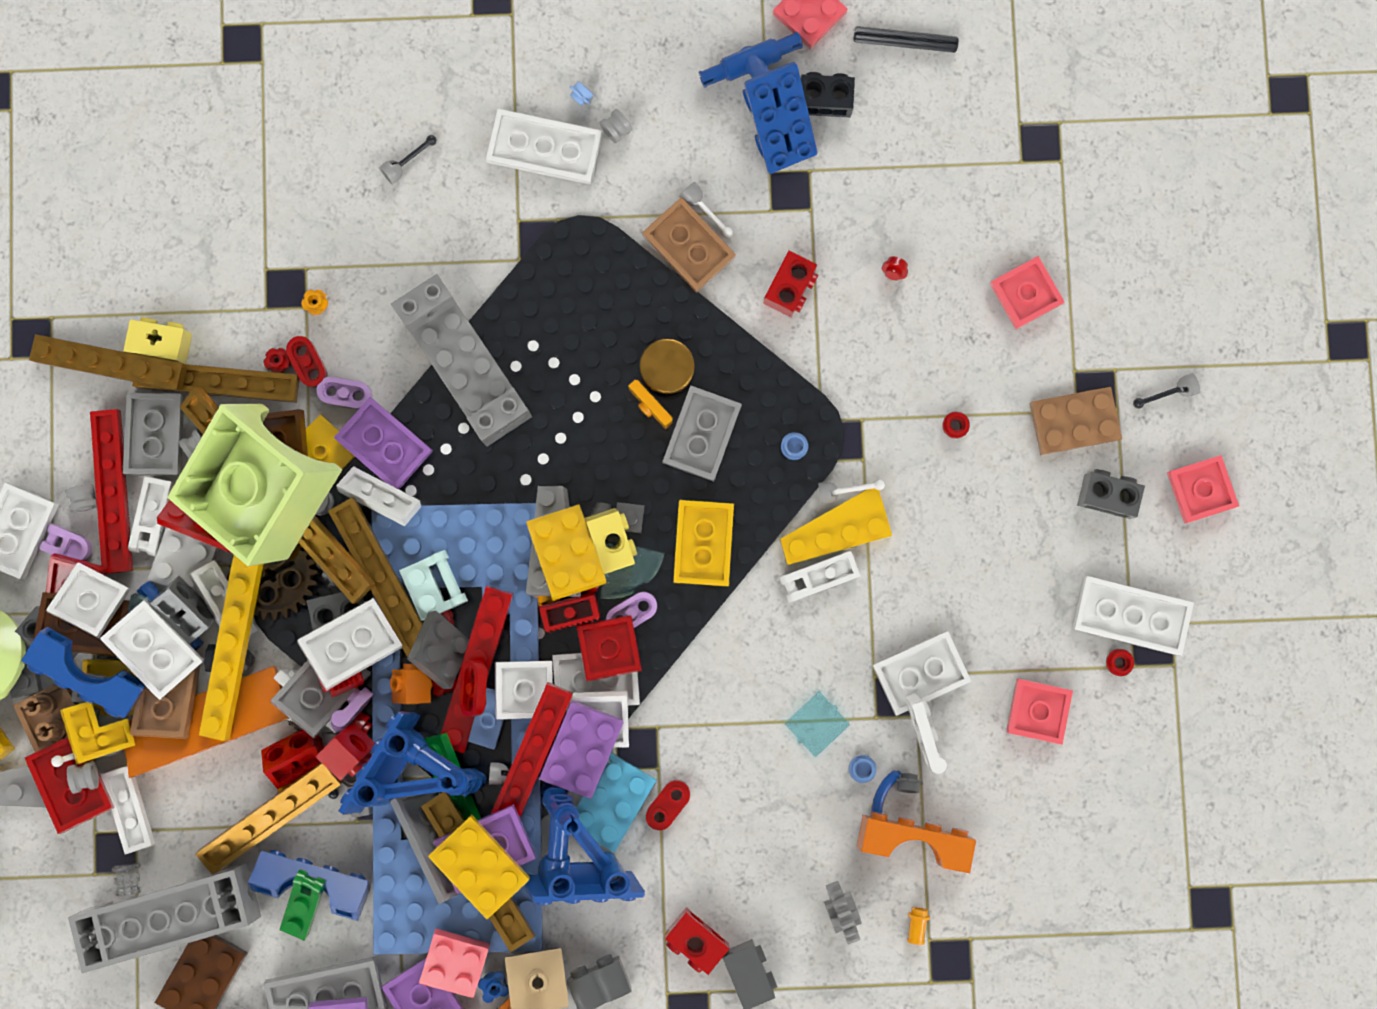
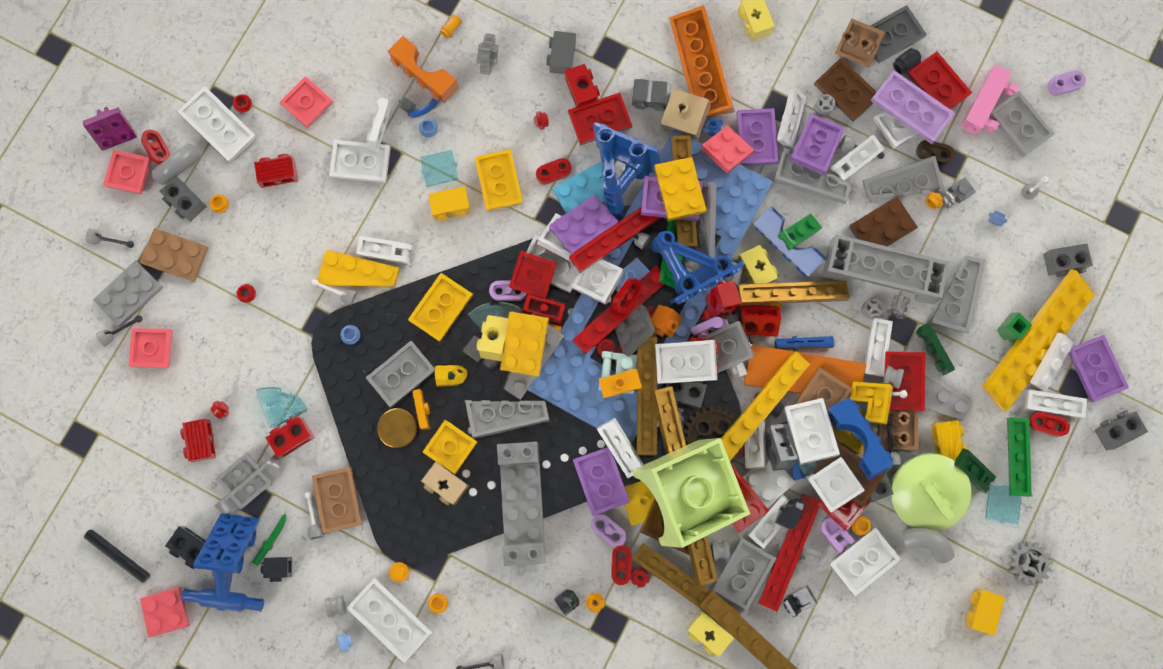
camera: 150 degrees left, 5 degrees down
none -> magenta plate [82,107,137,151]
none -> light grey plate [93,260,164,327]
none -> hinge [96,315,143,346]
none -> red plate [141,129,170,165]
none -> light grey cylinder [152,144,200,185]
none -> red brick [180,419,216,463]
none -> light orange plate [209,194,229,213]
none -> light grey plate [214,452,281,513]
none -> green piece [252,514,286,566]
none -> red brick [254,154,298,188]
none -> clear light blue brick [256,387,307,429]
none -> black brick [260,557,292,582]
none -> light orange plate [389,562,409,583]
none -> tan brick [422,462,469,506]
none -> yellow plate [423,420,478,474]
none -> yellow brick [428,186,471,221]
none -> light orange plate [428,593,448,614]
none -> yellow rock [435,365,467,387]
none -> light grey wing [465,400,549,439]
none -> yellow plate [475,149,523,212]
none -> red plate [534,111,549,130]
none -> black rock [554,589,580,616]
none -> red plate [568,92,633,146]
none -> red plate [597,339,616,357]
none -> light orange plate [598,369,642,399]
none -> light yellow brick [737,245,778,284]
none -> blue pin [775,336,834,351]
none -> black rock [775,498,804,530]
none -> bracket [783,585,818,618]
none -> light orange plate [851,516,871,535]
none -> light grey wheel [861,298,884,319]
none -> hinge [886,418,901,465]
none -> dark green plate [916,324,956,376]
none -> light grey wing [929,255,985,334]

